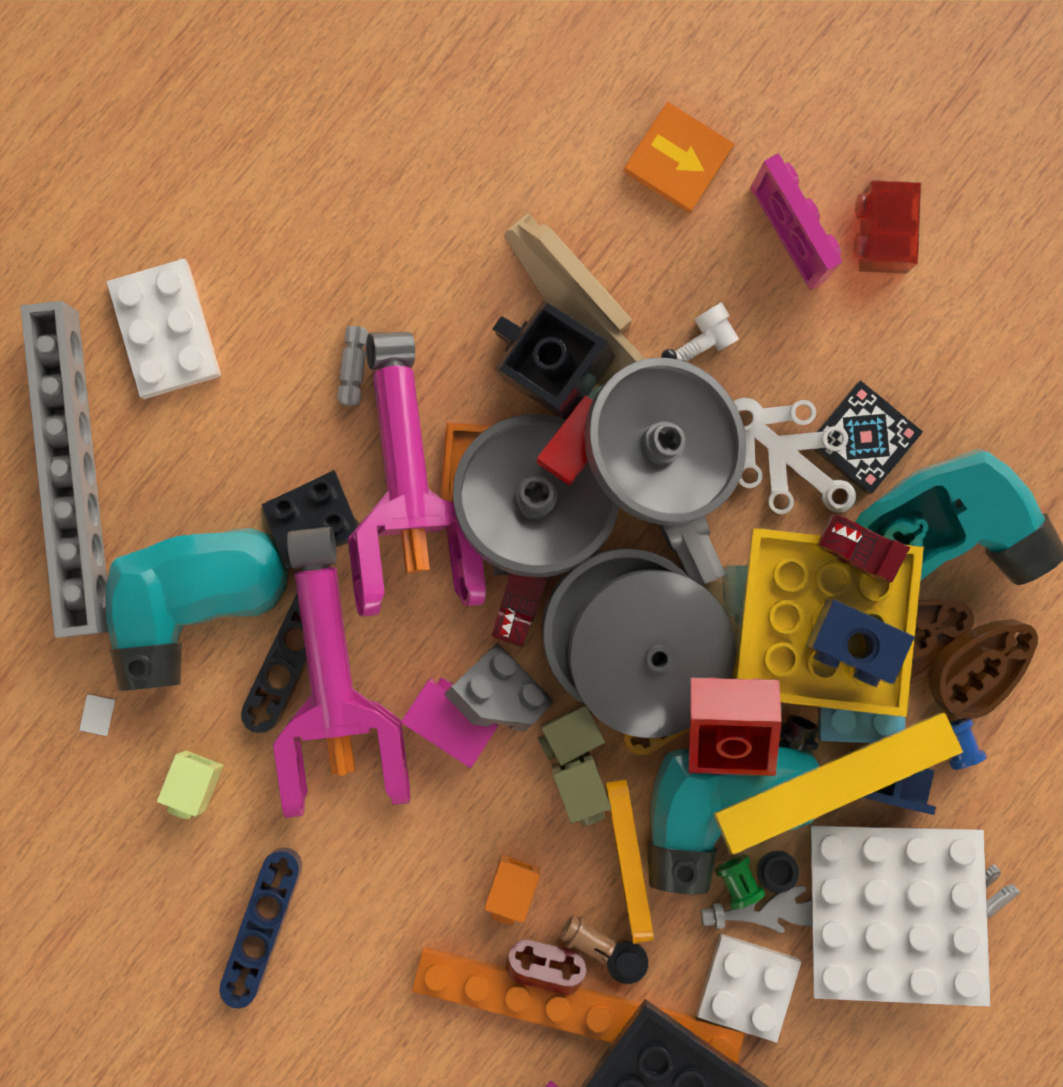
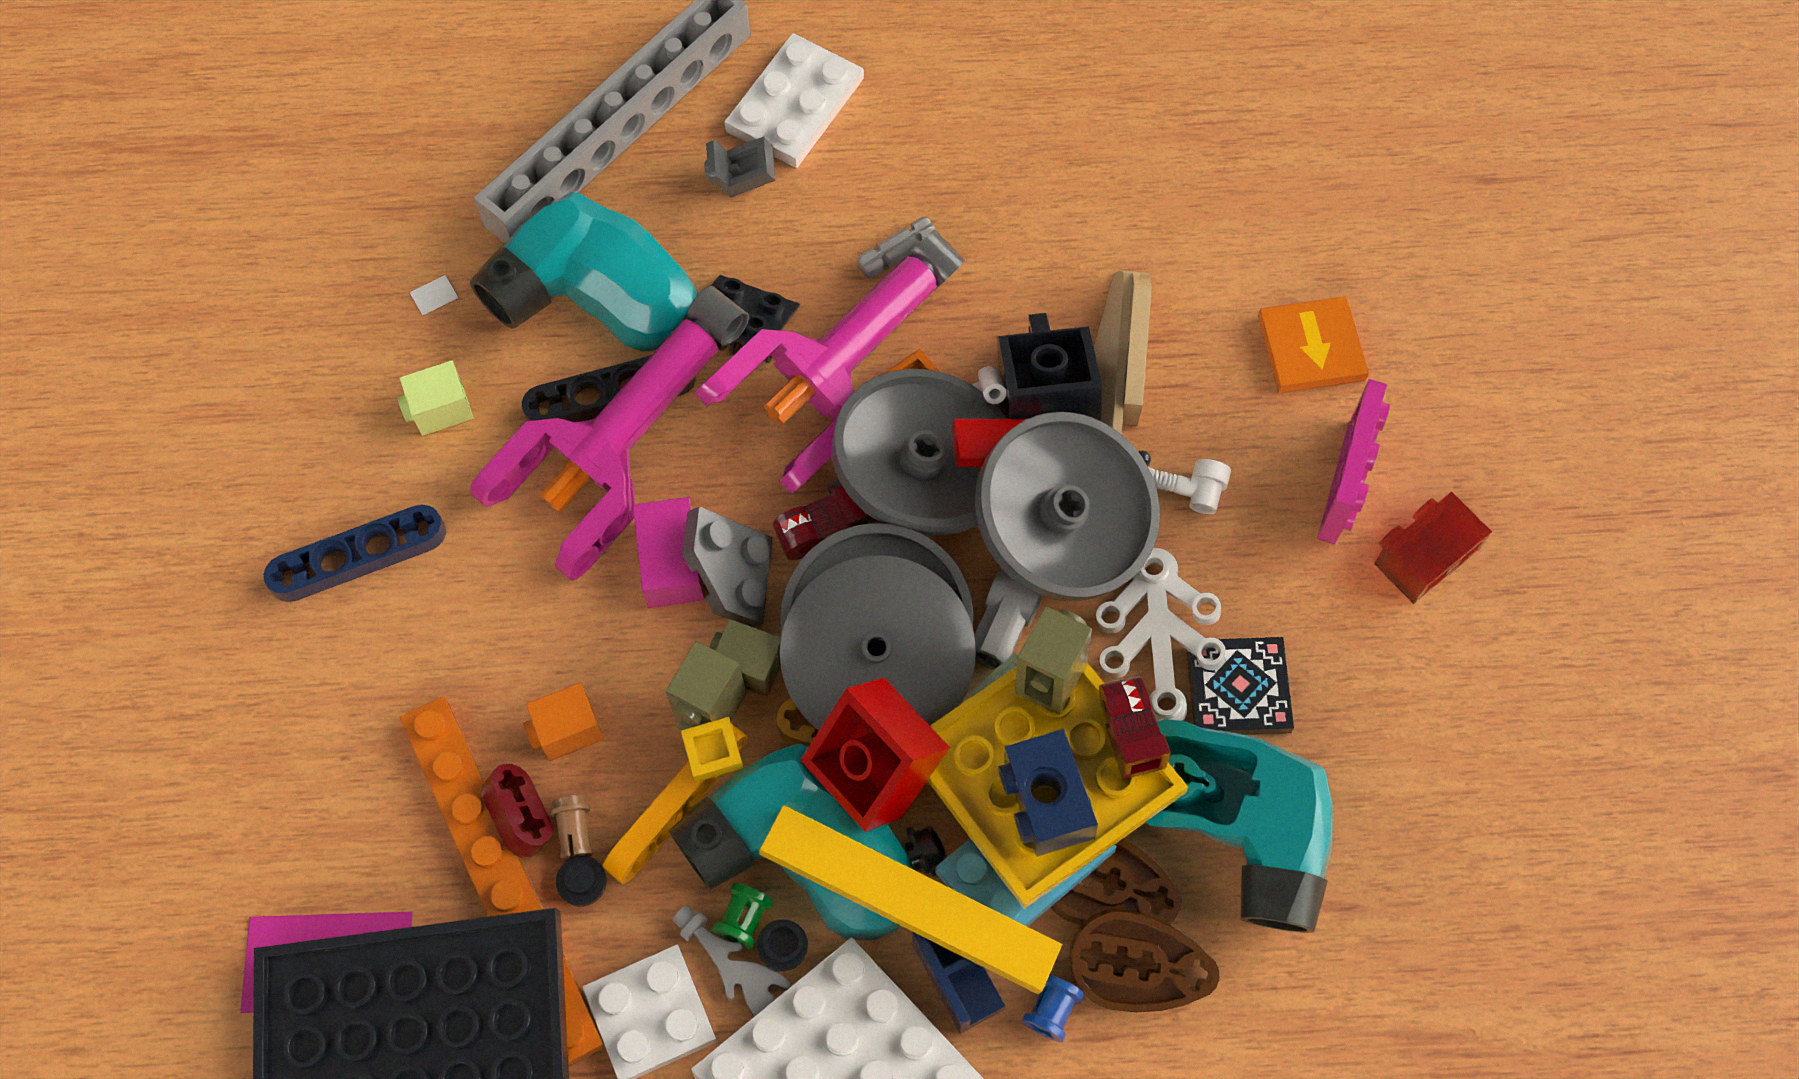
camera: 50 degrees right, 20 degrees down
none -> yellow plate [681,717,744,783]
none -> dark grey bracket [704,136,775,197]
none -> white arm [972,366,1006,404]
none -> olive brick [1015,606,1092,715]

